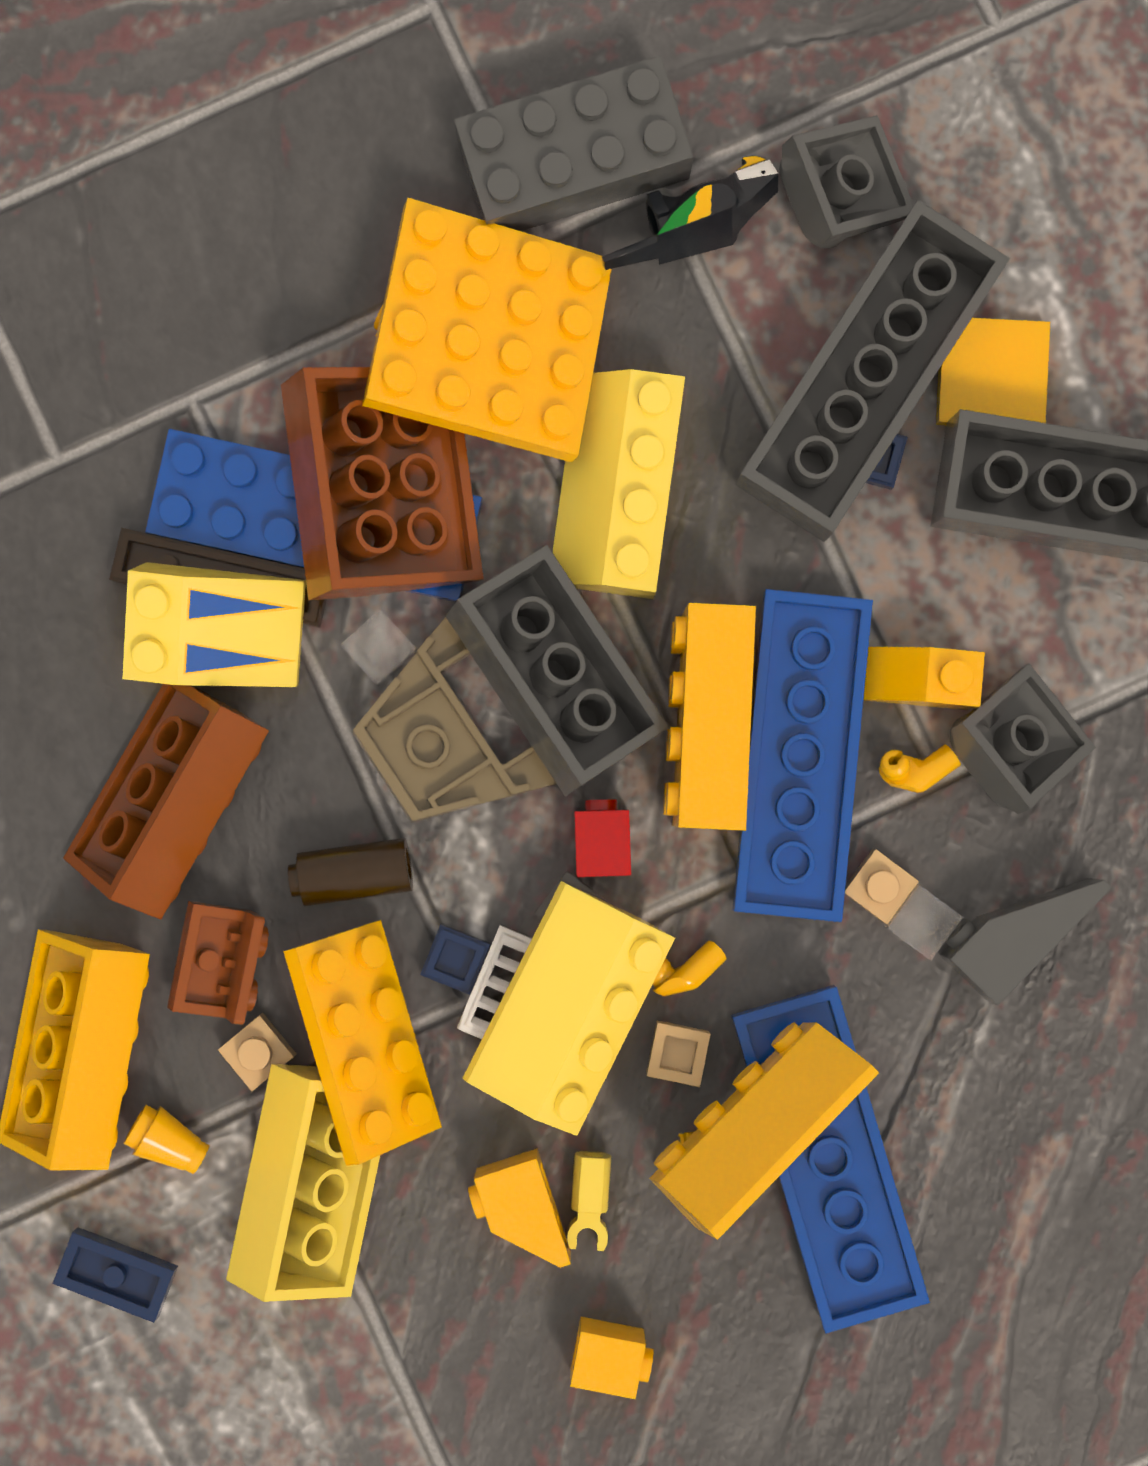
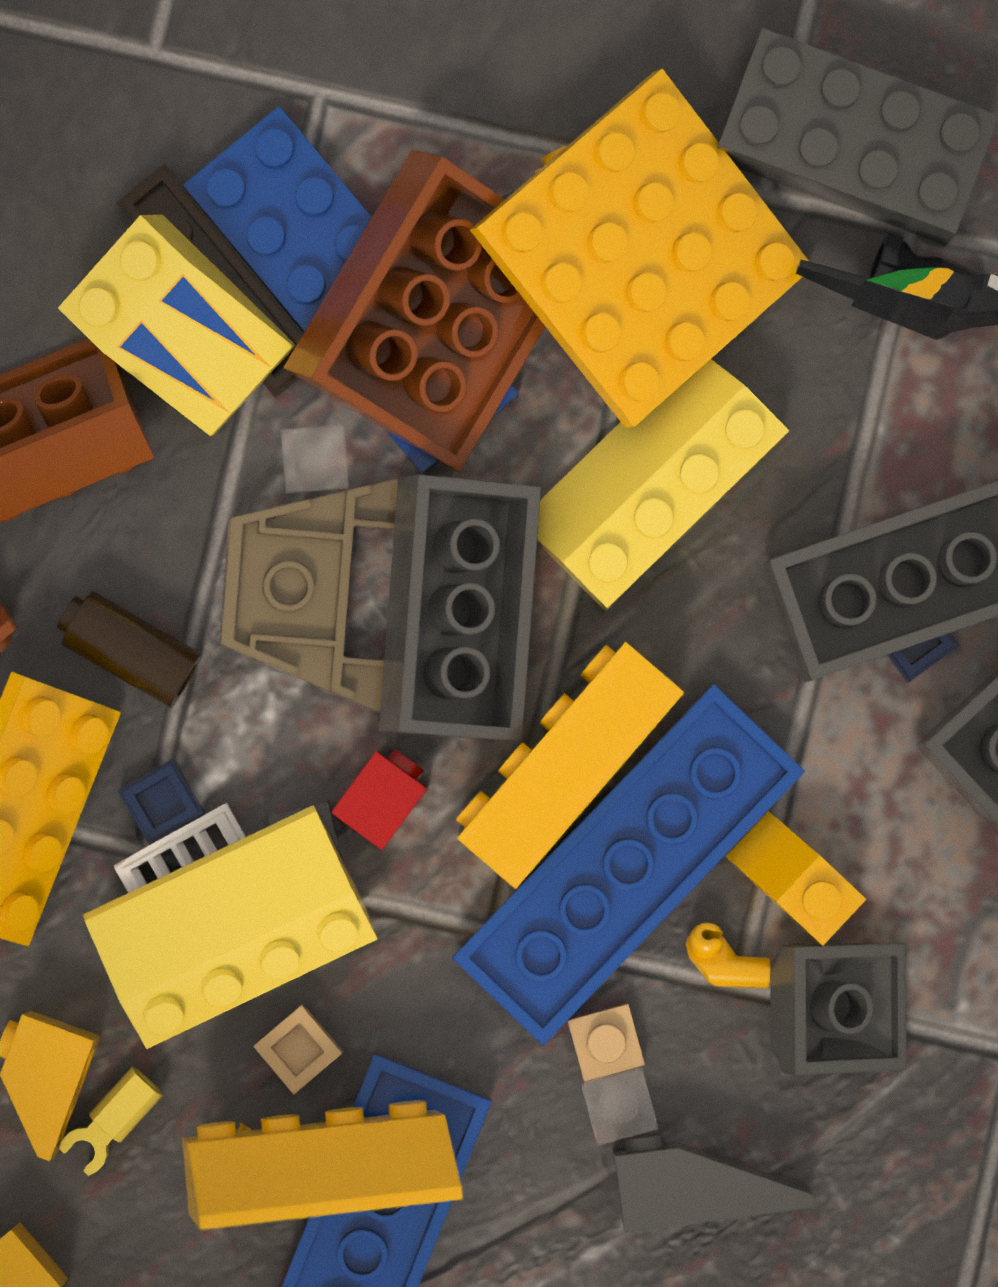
camera: 40 degrees right, 0 degrees up
yellow arm [652,941,726,996] -> none

